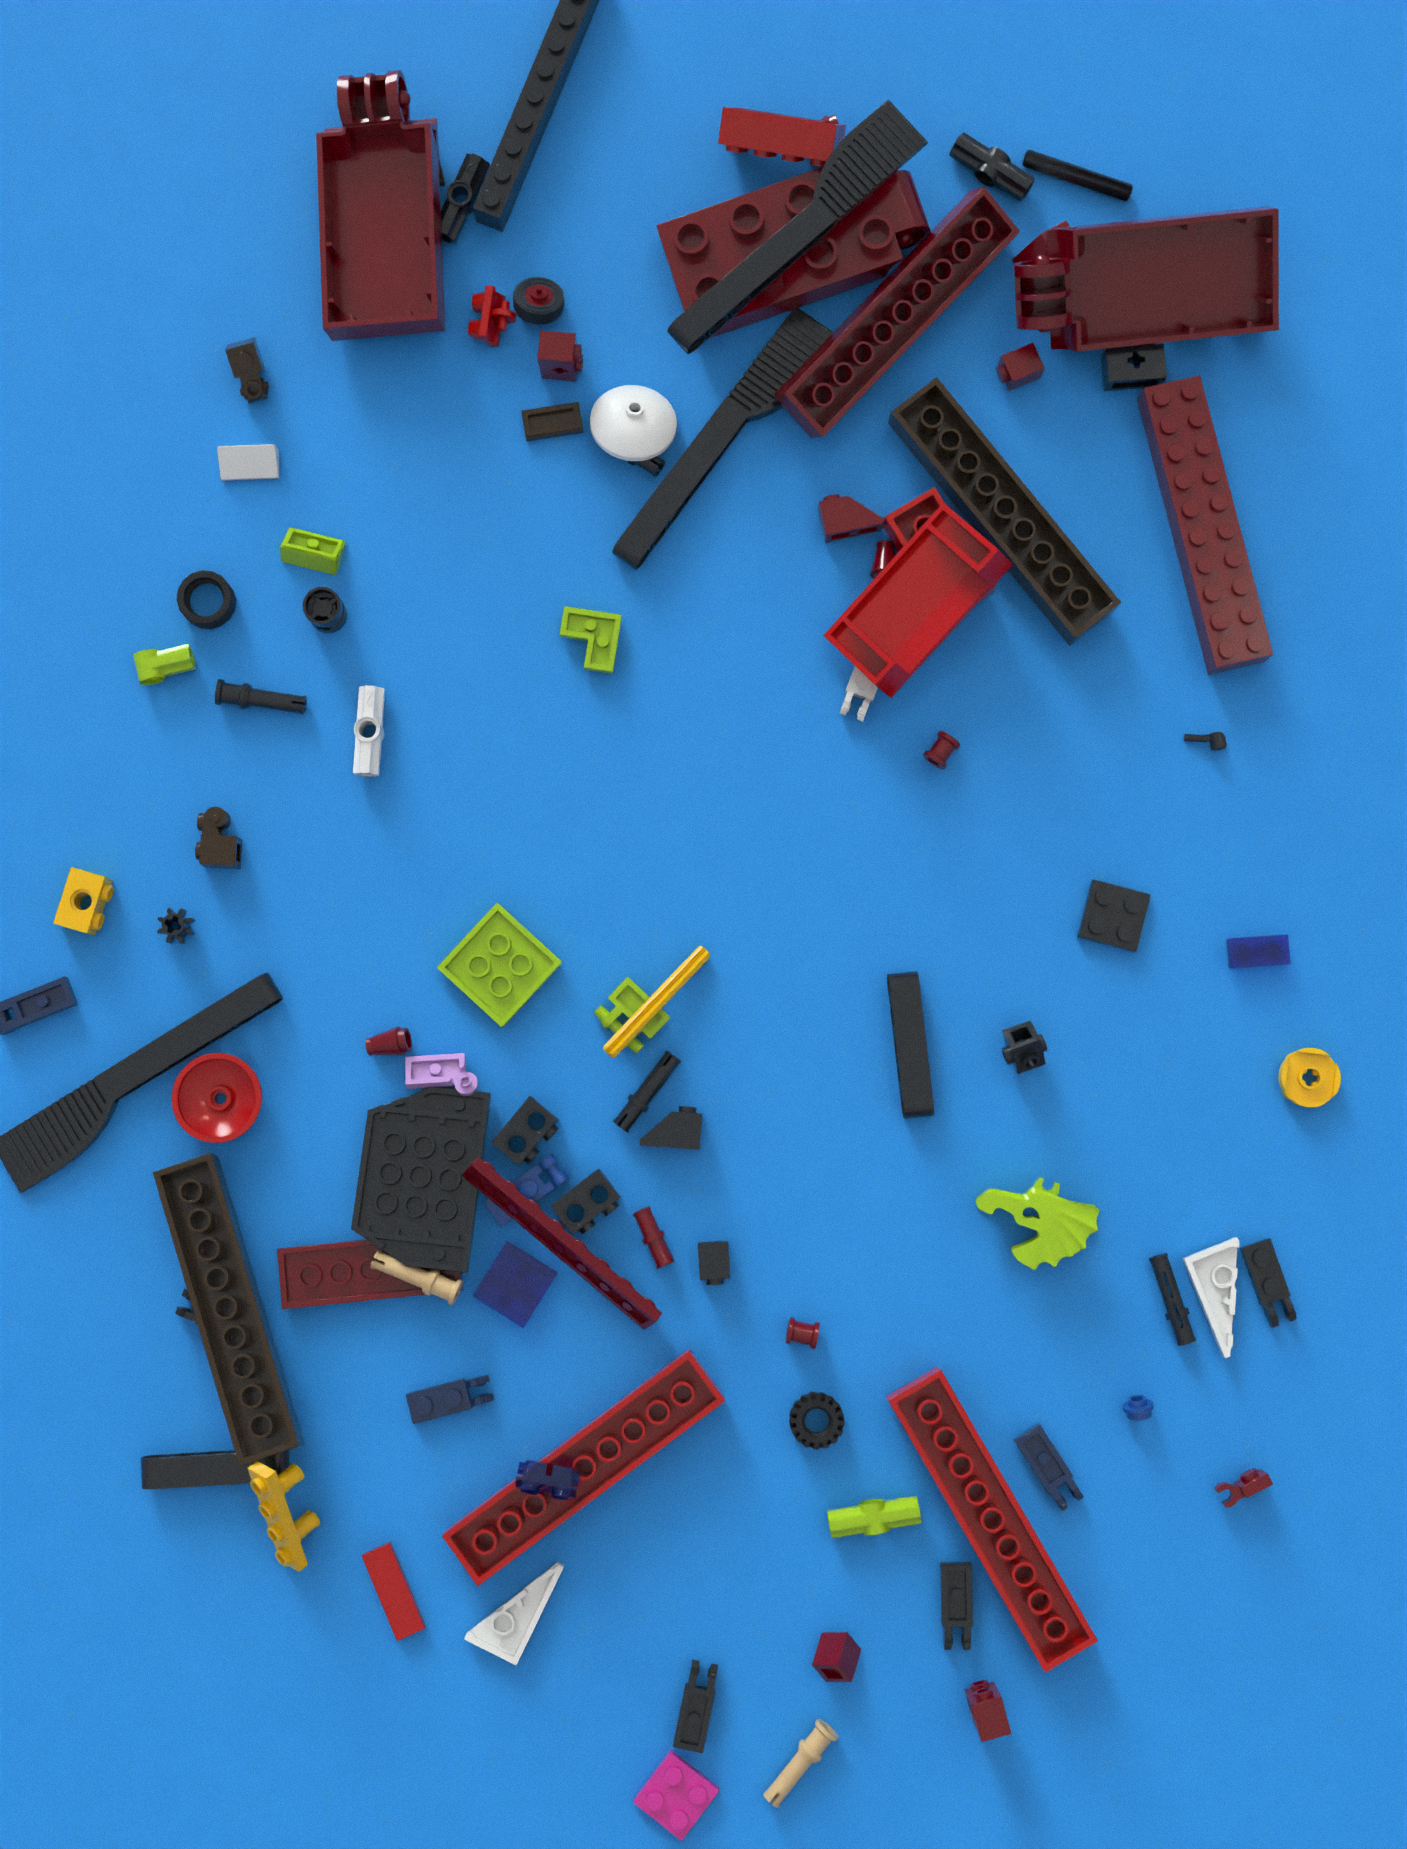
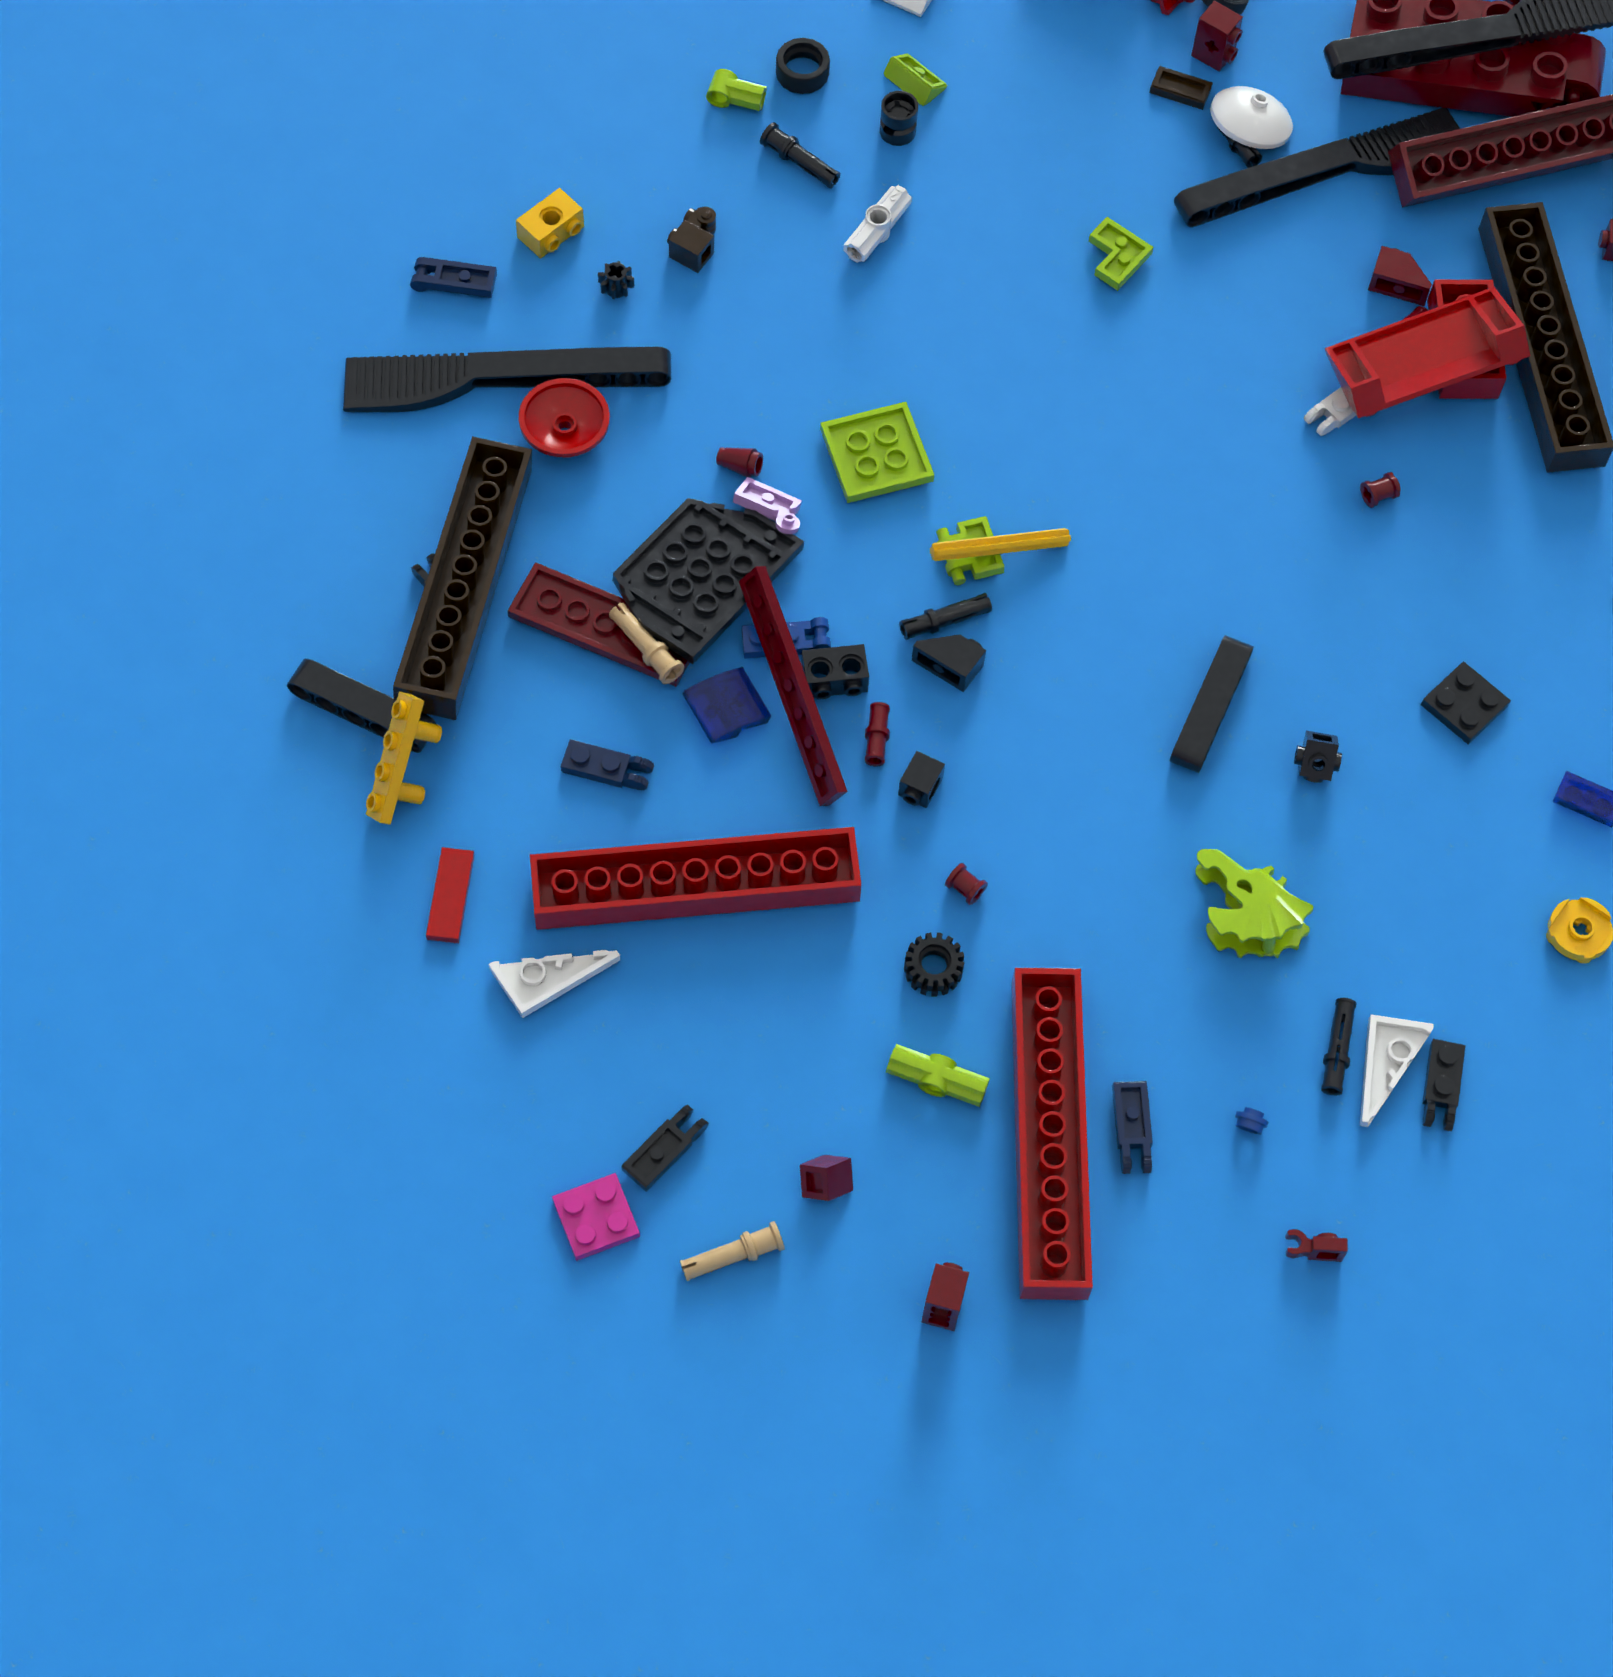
camera: 25 degrees right, 20 degrees down
black brick [491,1096,559,1166] -> none
clear blue hinge [515,1460,580,1500] -> none
black hinge [940,1562,973,1650] -> none

